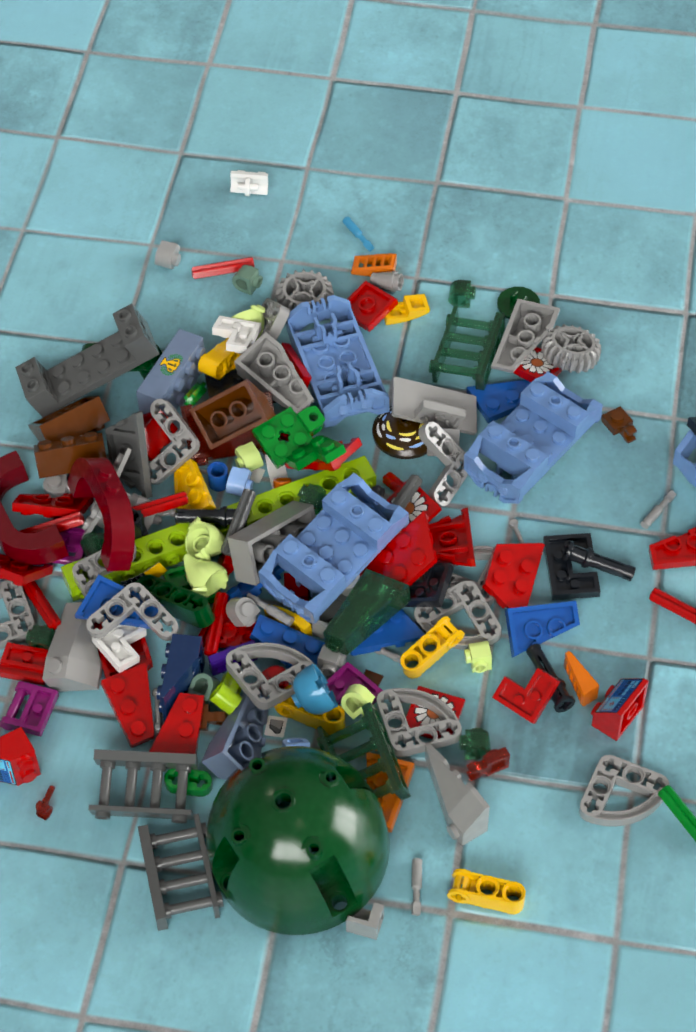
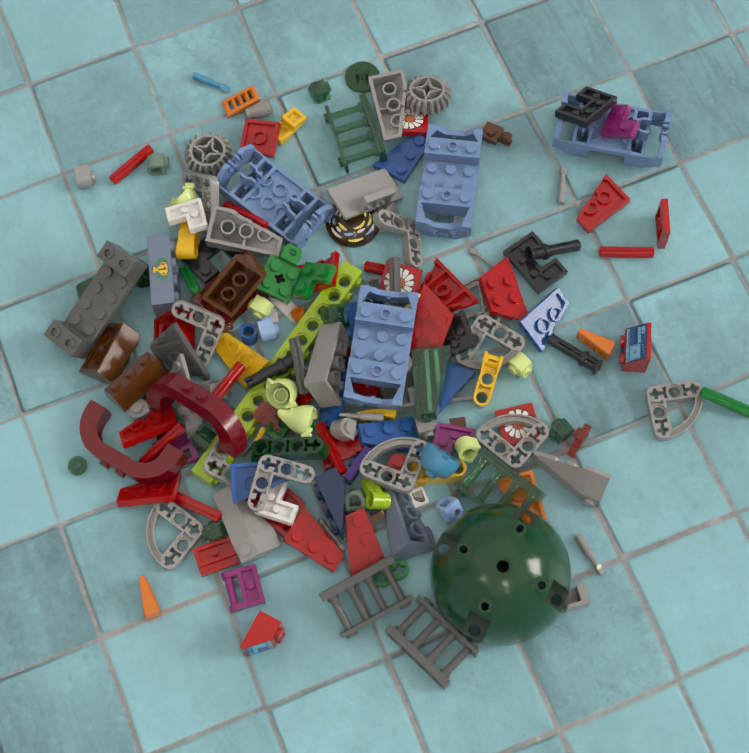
camera: 30 degrees left, 15 degrees up
clear red hand [36,785,55,820] -> none
white hips [230,170,268,196] -> none
yellow piece [447,869,526,915] -> none
red plate [492,668,561,724] -> none
none -> clear red plate [251,400,285,432]

